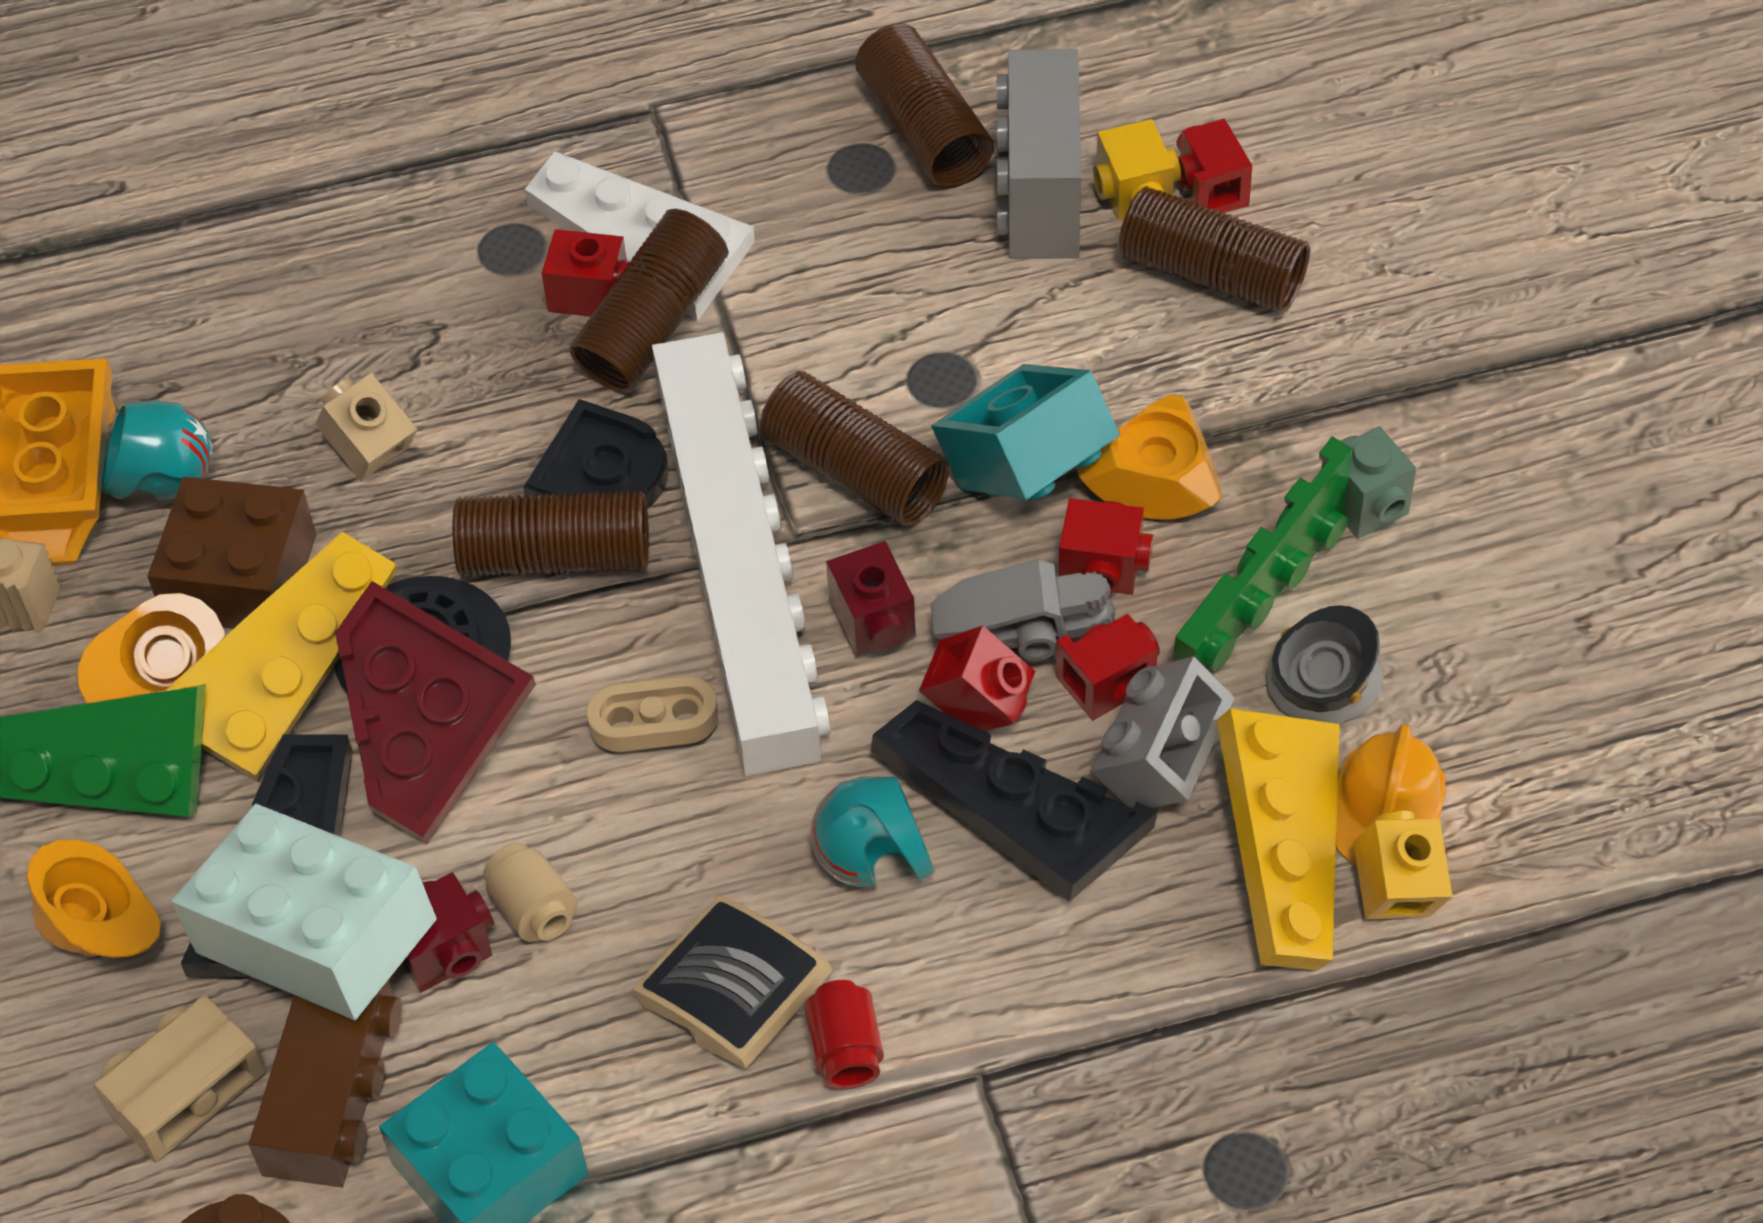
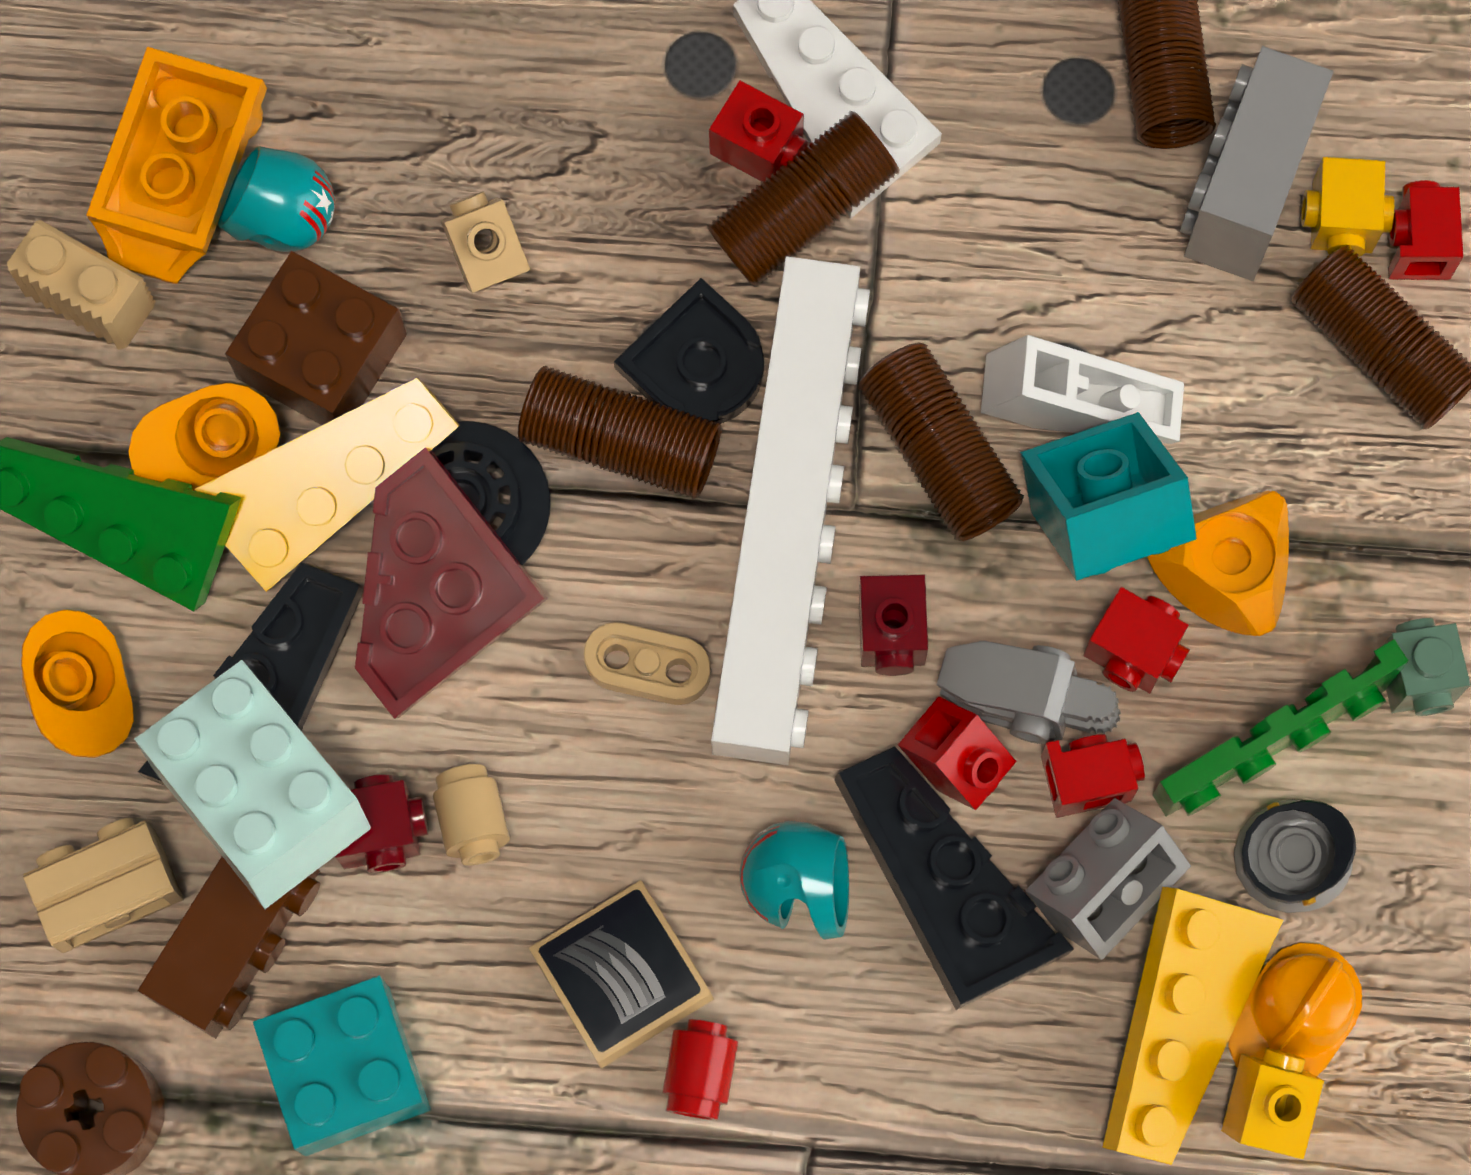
camera: 20 degrees right, 20 degrees up
none -> white slope [981,335,1184,444]

